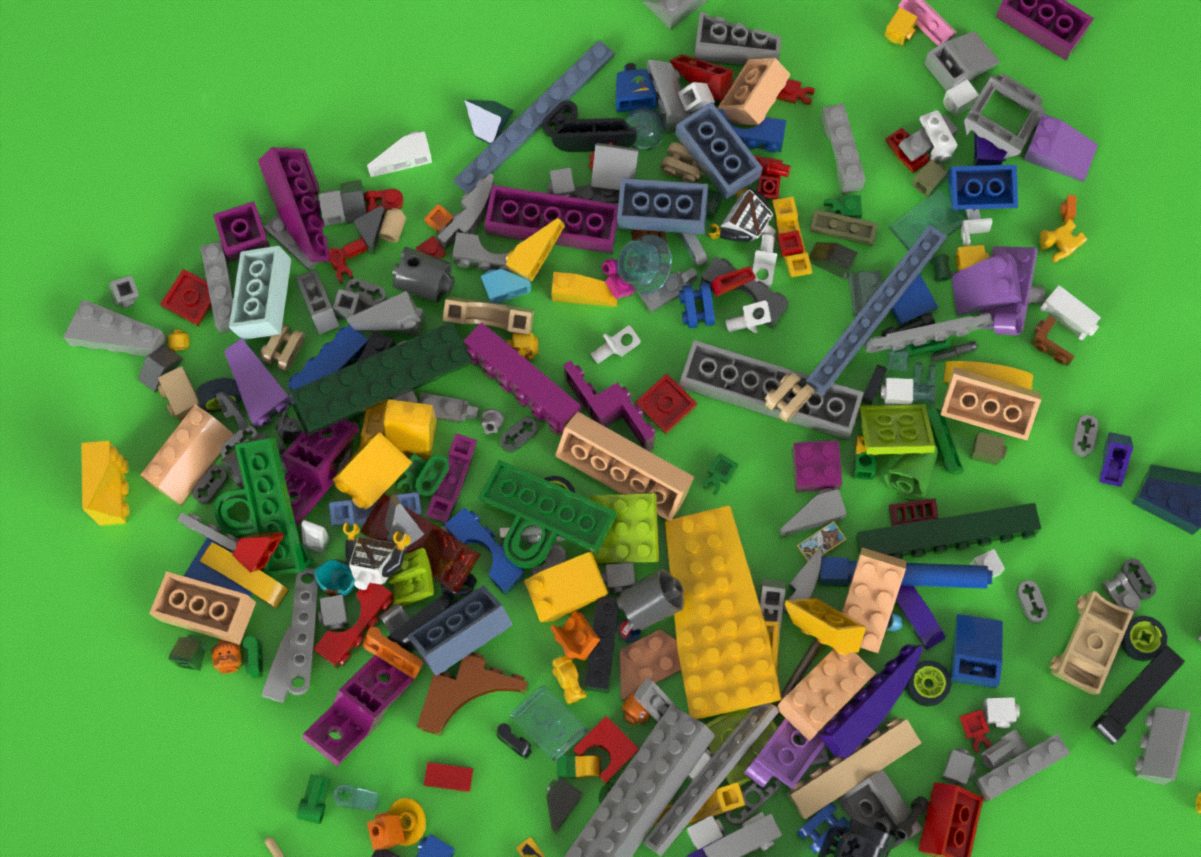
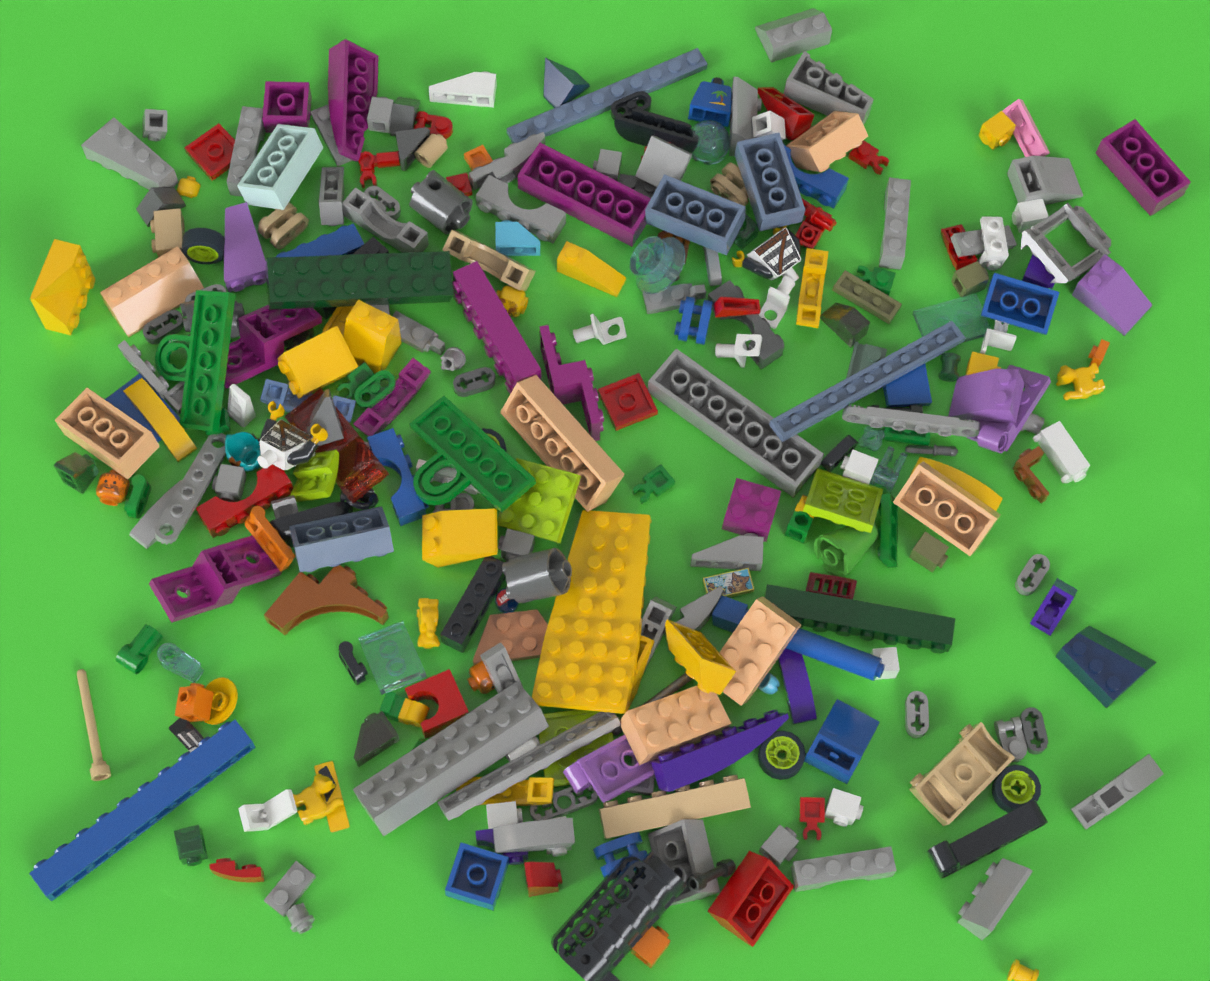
camera: 15 degrees right, 5 degrees down
dark grey slope [215,392,248,431] -> none
red slope [232,532,284,573] -> none
dark grey hinge [276,411,303,445] -> none
light grey slope [346,291,421,330] -> none
red tile [424,762,474,793] -> none
yellow slope [506,218,565,282] -> none
orange bracket [550,611,600,661] -> none
dark pink plate [602,258,636,299] -> none
tan brick [765,373,815,423] -> none
red plate [777,230,804,257] -> none
light grey piece [981,729,1029,770] -> none

